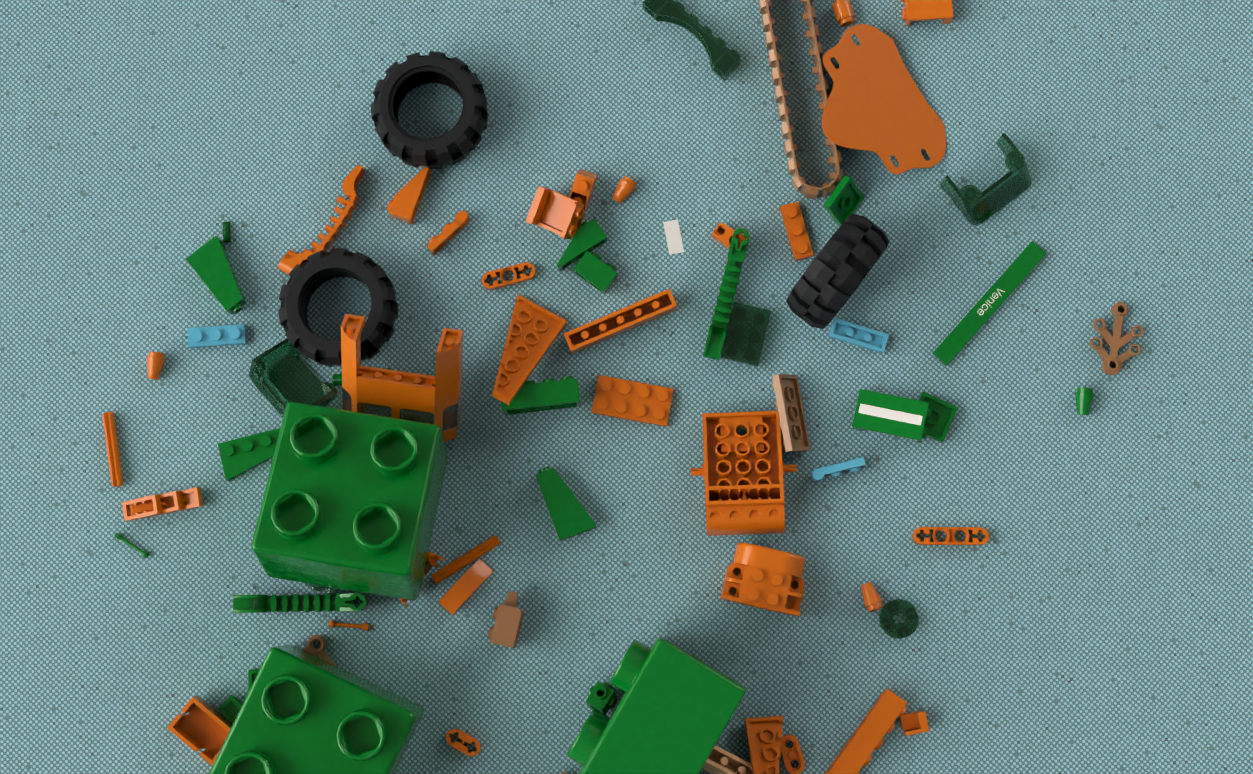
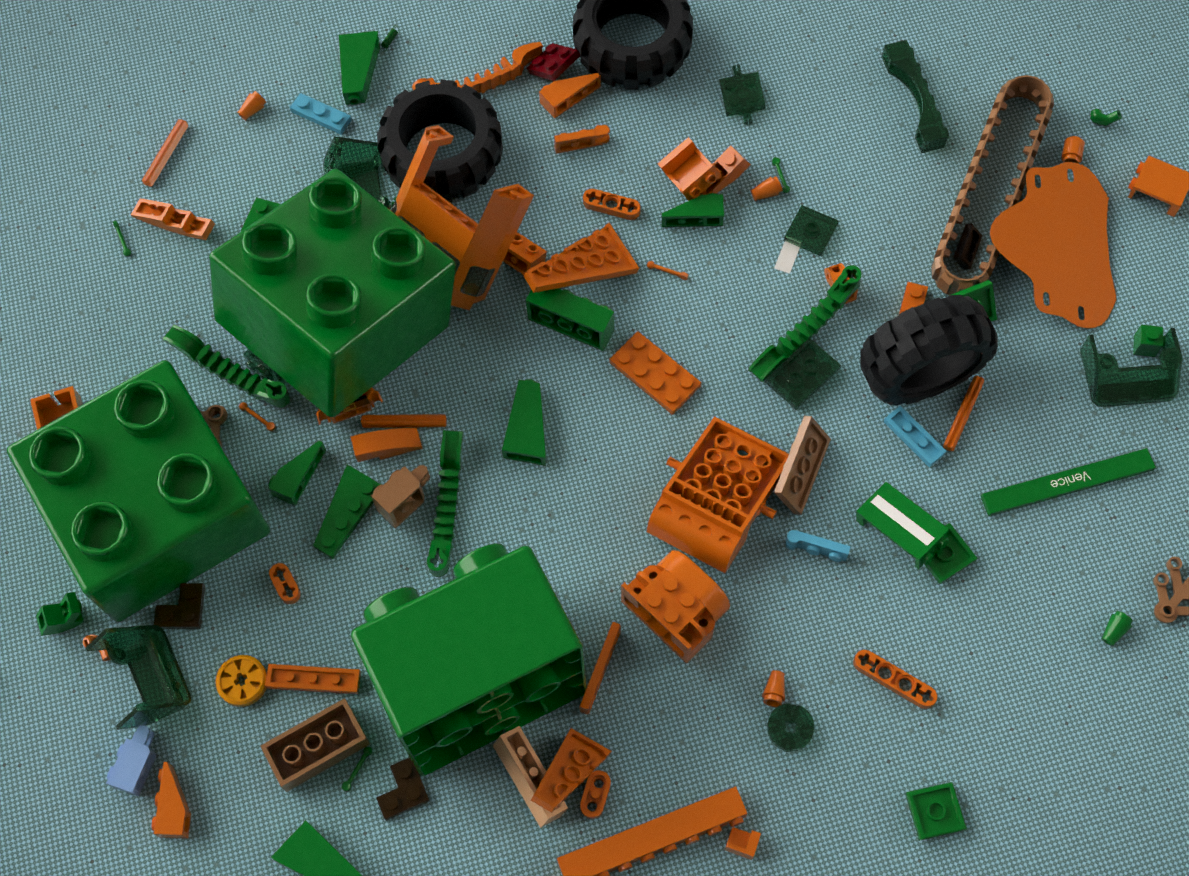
camera: 30 degrees right, 15 degrees down
orange brick [564,289,677,354] -> none
green brick [573,251,618,294] -> none
none -> green slope [268,441,326,506]
none -> green wing [313,464,381,559]
none -> green piece [426,430,464,577]
none -> orange brick [503,232,547,275]
none -> dark red plate [527,43,580,81]
none -> orange tile [579,622,621,715]
none -> orange hinge [647,261,689,280]
none -> clear green plate [719,64,766,125]
none -> green hinge [772,157,790,193]
none -> clear green plate [784,205,839,257]
none -> green plate [905,782,967,841]
none -> orange axle [943,375,985,451]
none -> black plate [953,223,983,270]
none -> green brick [1133,324,1166,357]

